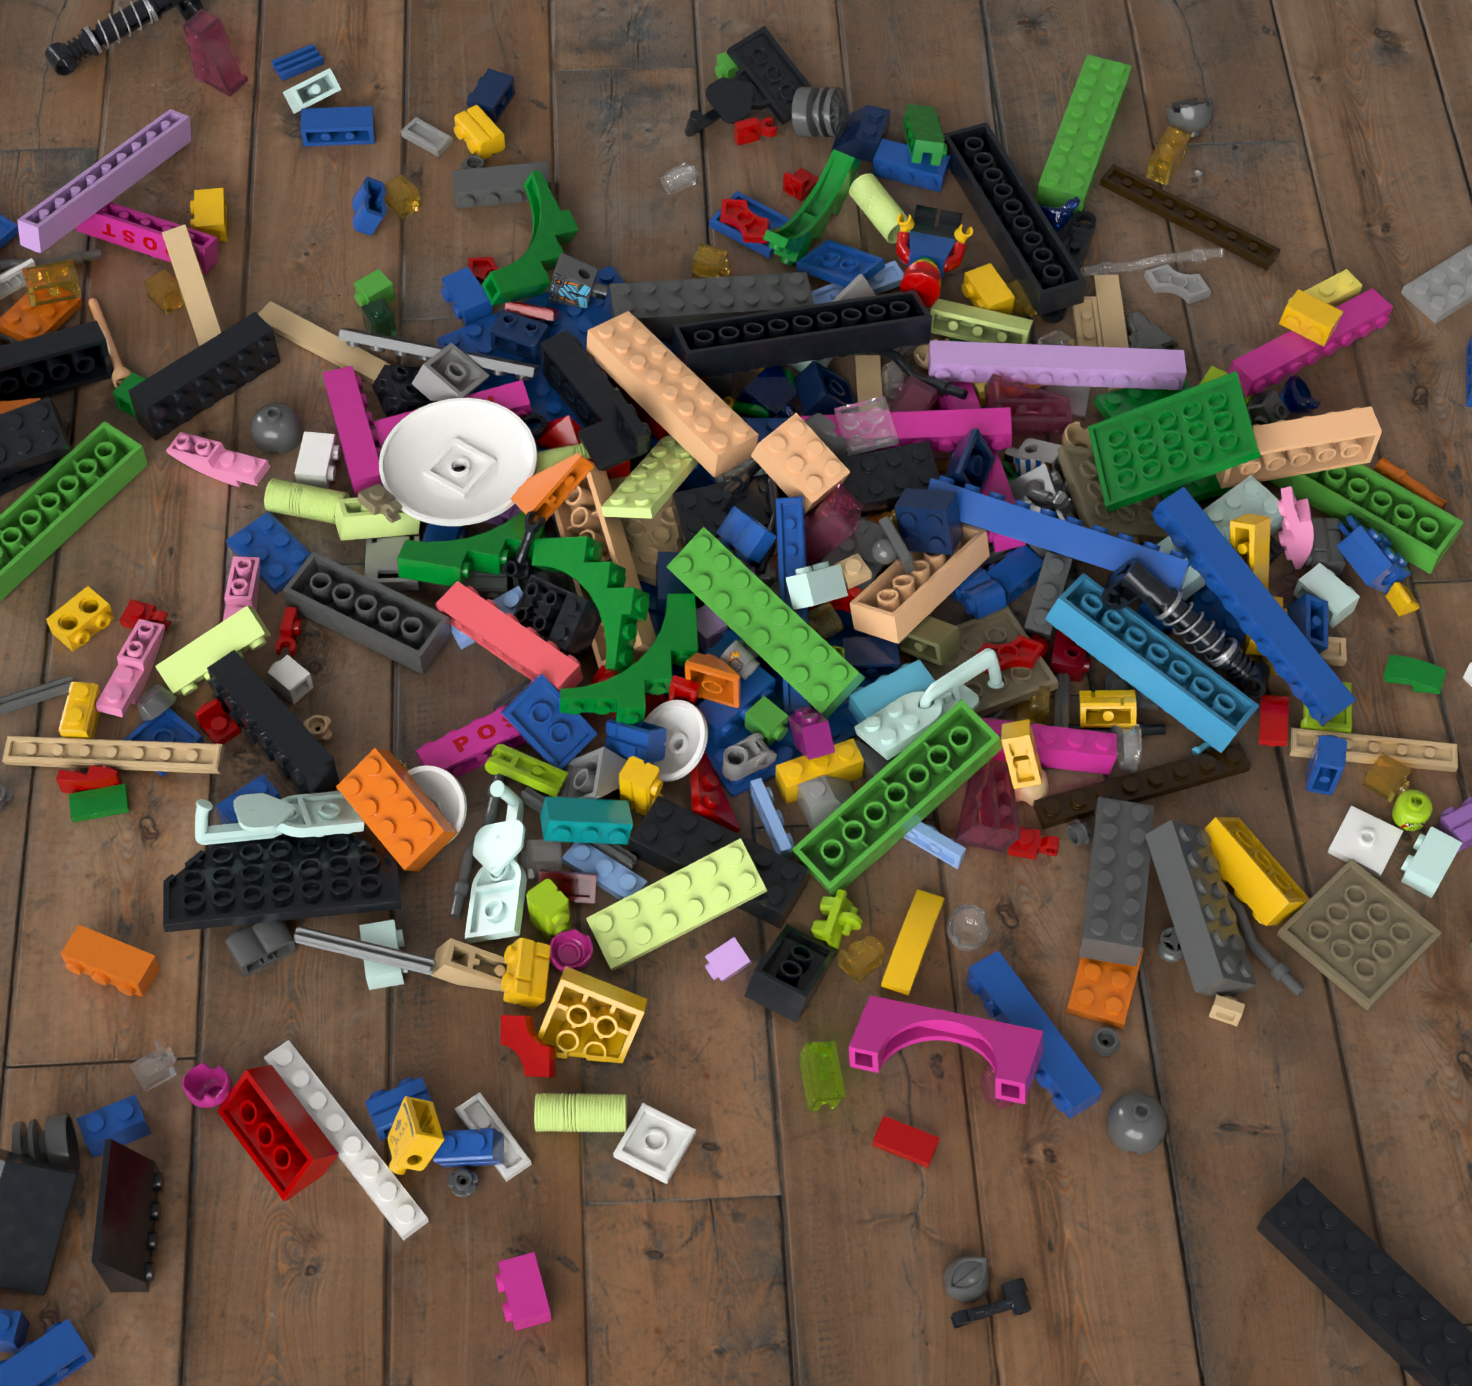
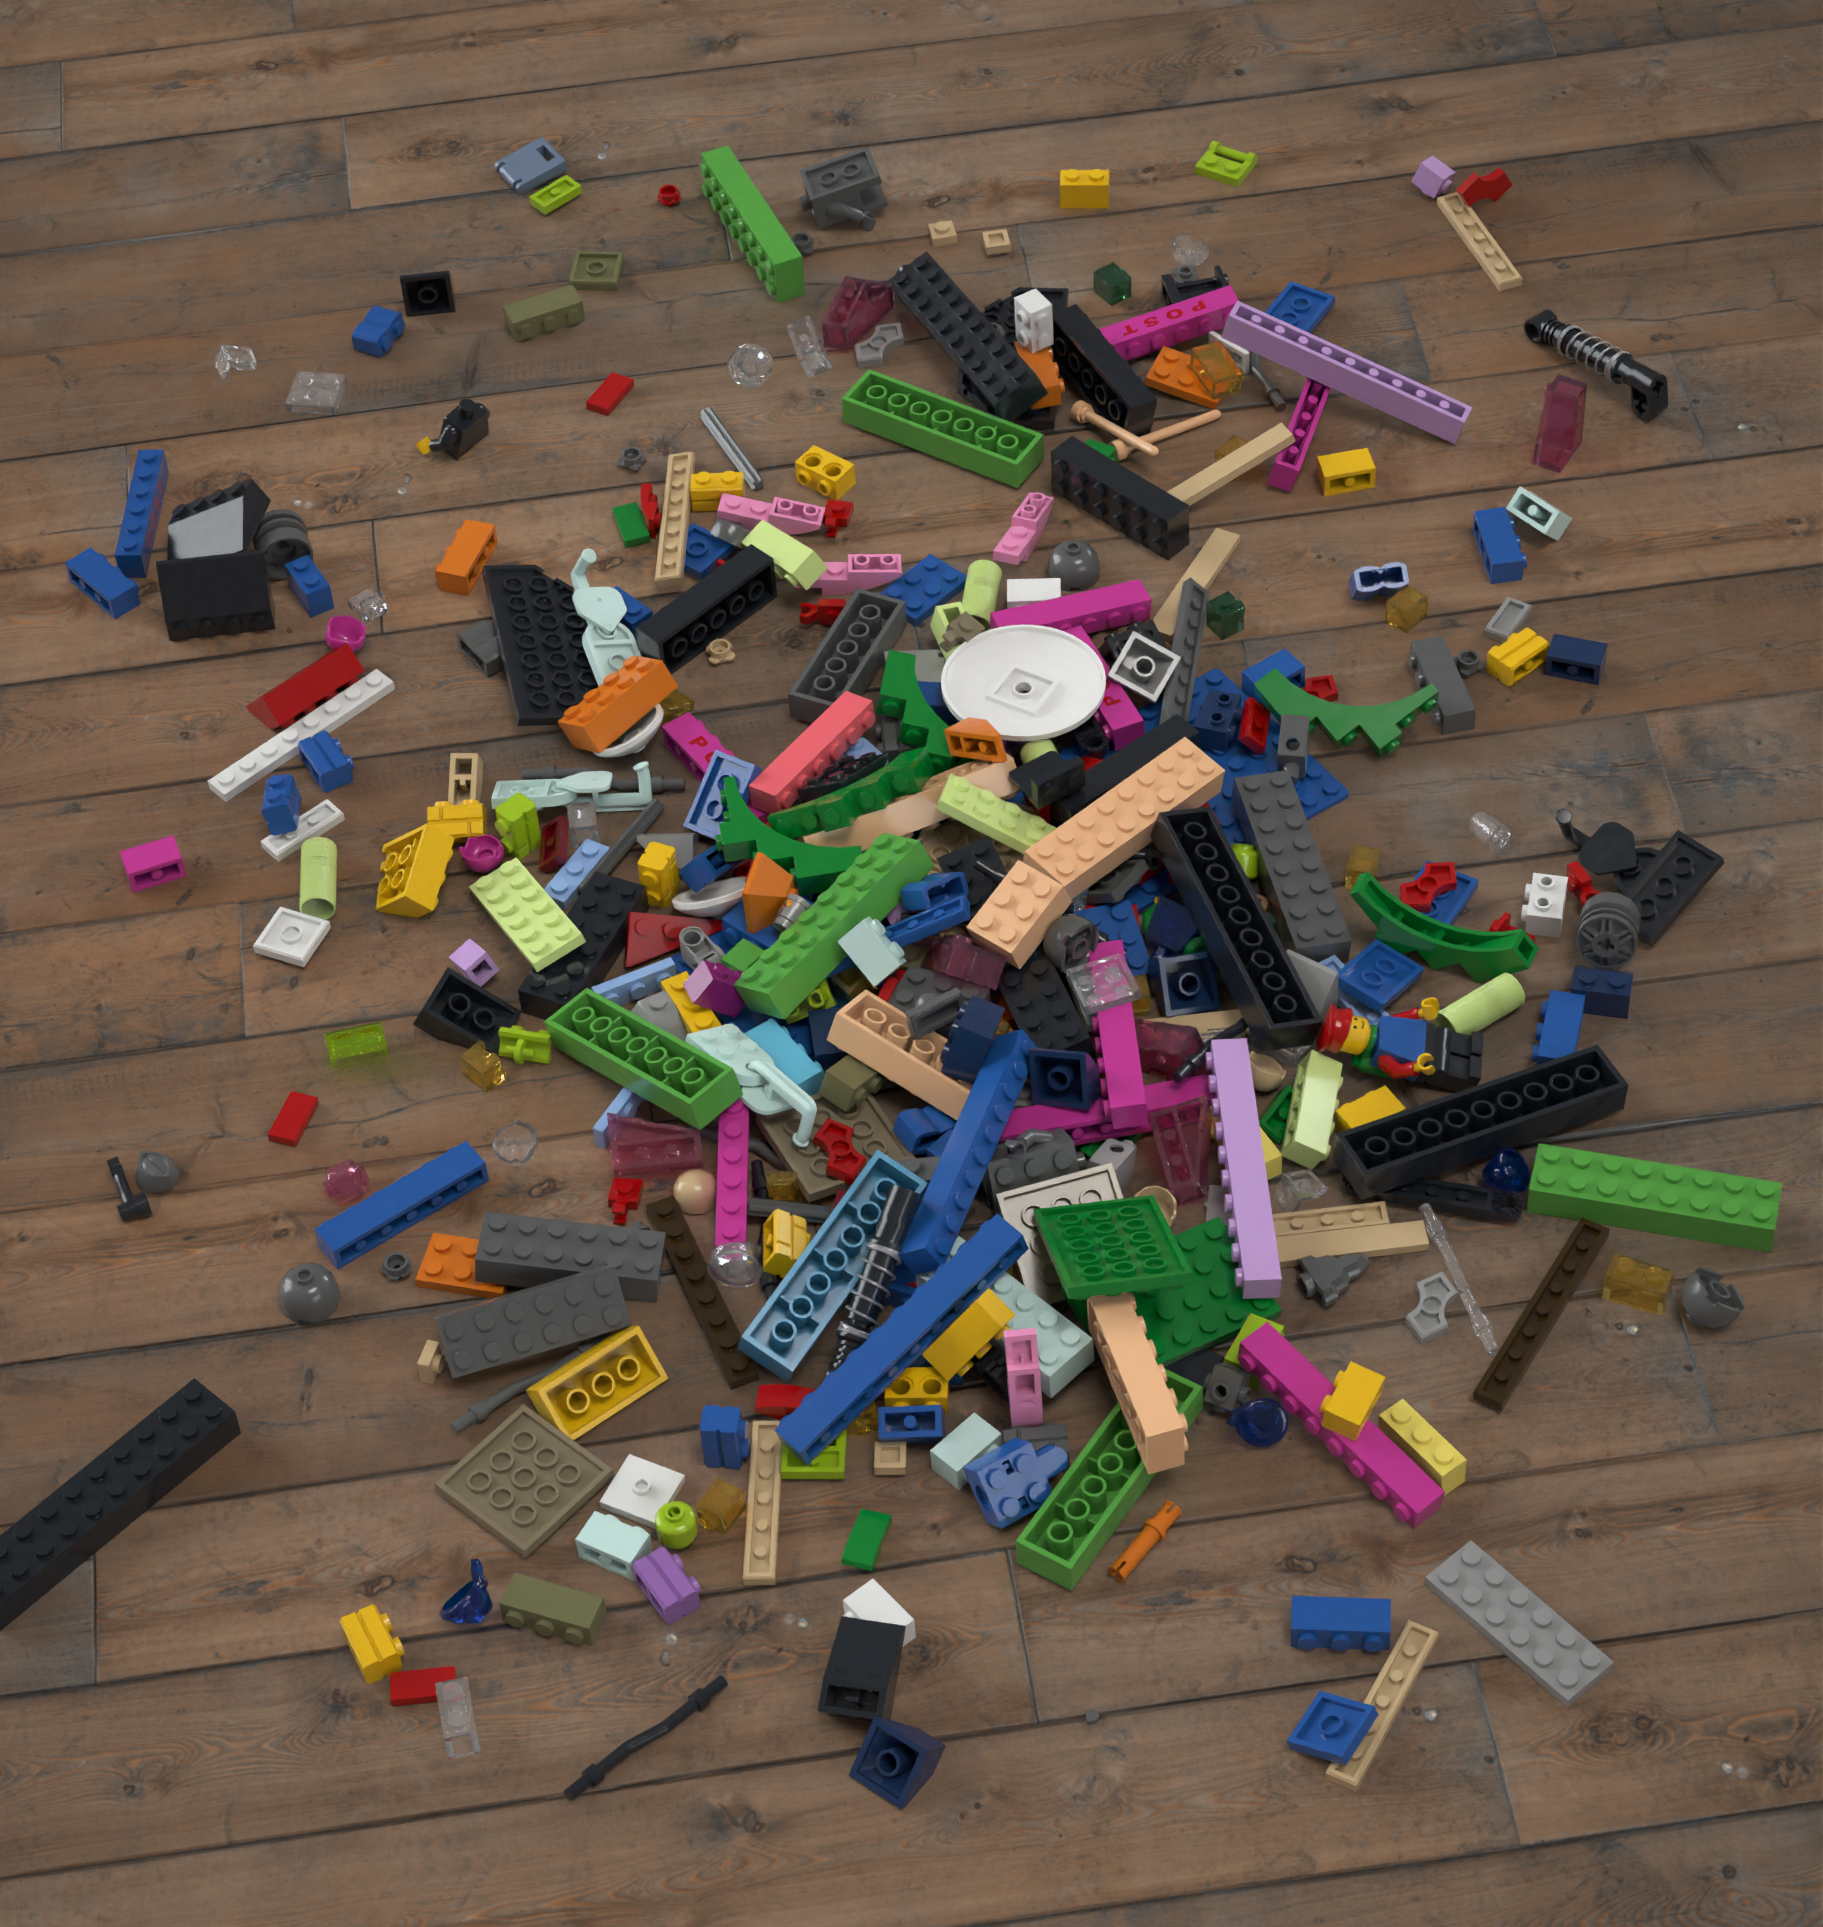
camera: 90 degrees right, 10 degrees down
white brick [267,655,314,705] -> none
blue tile [271,44,324,81] -> none
axle [294,926,436,975] -> none
bright green brick [354,269,395,314] -> none
light aqua brick [359,920,408,990] -> none
yellow torso [387,1096,444,1175] -> none
dark grey plate [448,1168,479,1198] -> none
lime plate [485,744,568,797] -> none
red tile [500,1015,555,1078] -> none
black brick [504,511,546,579] -> none
teal brick [540,797,633,845] -> none
tan plate [834,553,872,590] -> none
dark pink arch [849,996,1043,1104] -> none
yellow slope [881,889,945,996] -> none
green brick [903,104,947,166] -> none
yellow brick [1001,719,1042,789] -> none
yellow slope [1385,581,1420,617] -> none
none -> light nougat piece [1071,400,1159,457]
none -> white brick [1521,873,1568,938]

